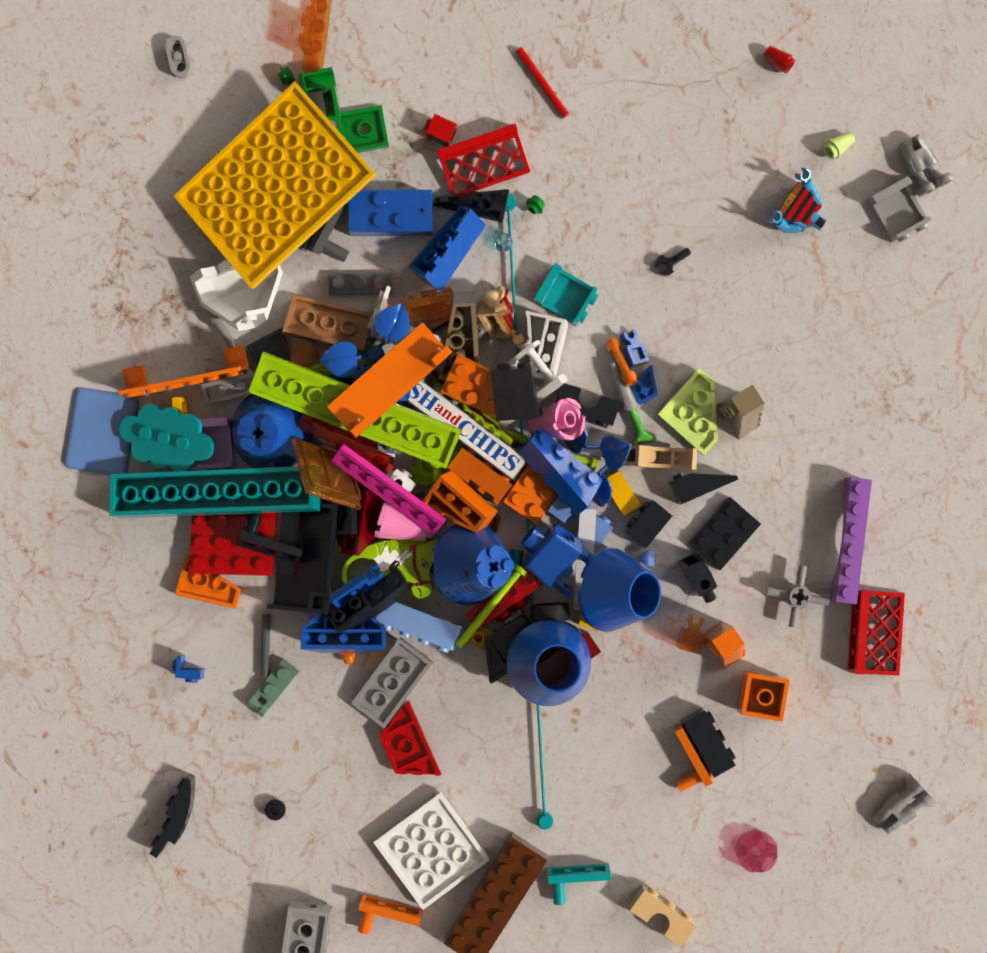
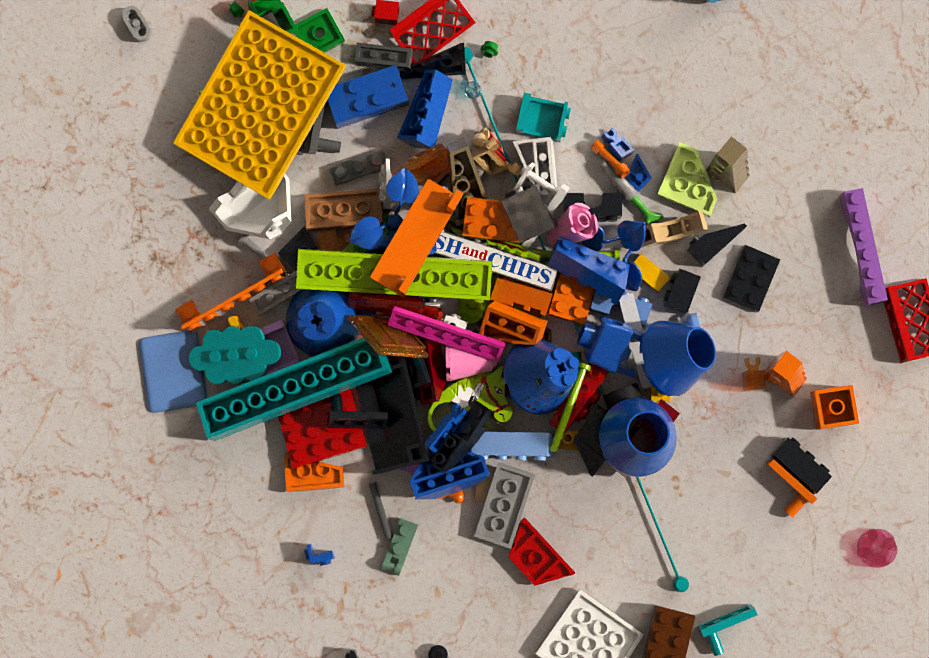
camera: 15 degrees left, 5 degrees down
tan arch [628,885,696,947] -> none
black bar [654,248,691,276] -> none
black torso [678,552,717,603] -> none
light grey bar [766,565,830,628] -> none
none -> dark grey plate [354,42,413,69]

